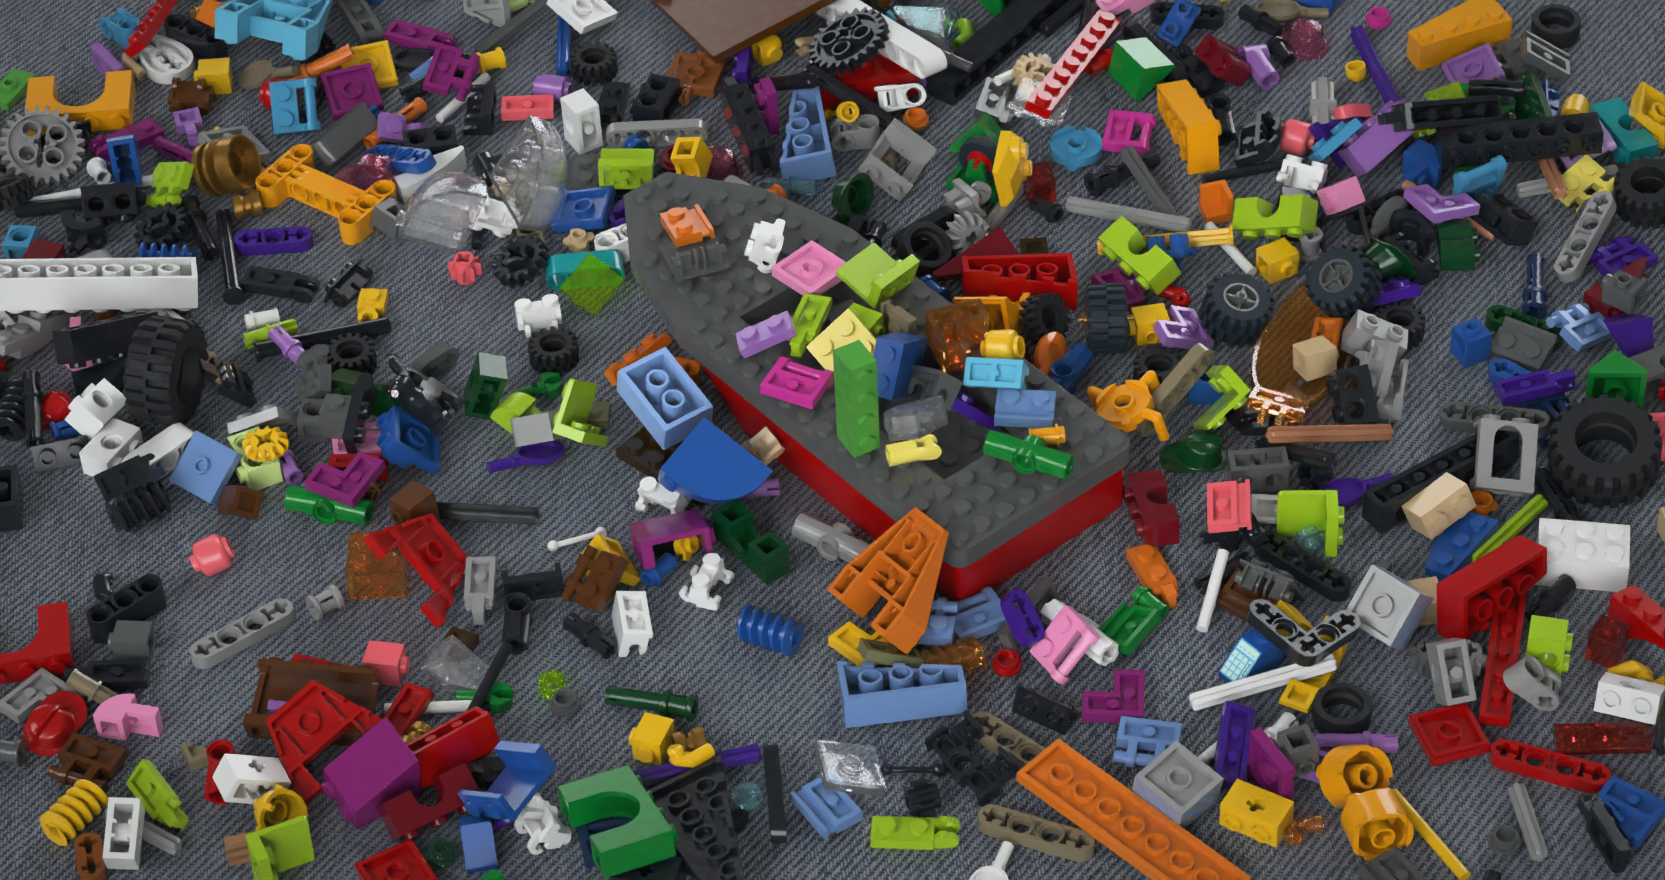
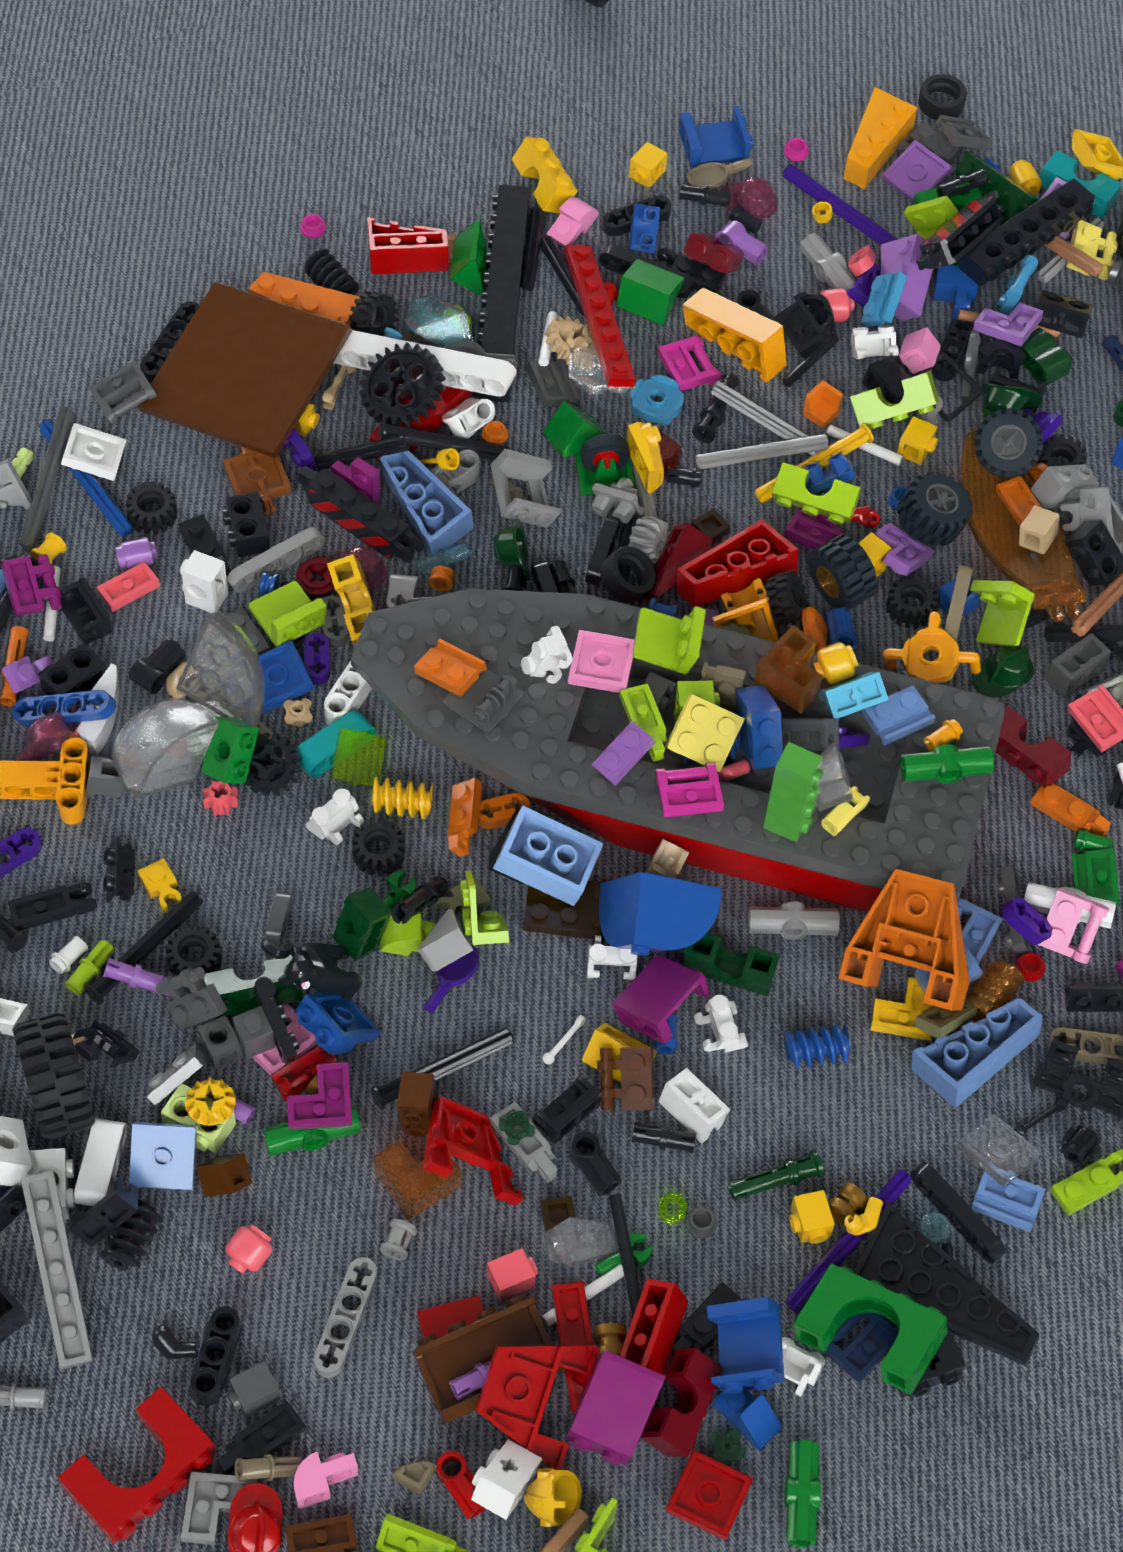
camera: 40 degrees left, 15 degrees up
none -> light grey plate [21,1170,94,1370]
none -> green brick [201,716,259,784]
none -> yellow piece [372,776,434,820]
none -> black pin [391,876,449,924]
none -> clear green plate [498,1111,535,1145]

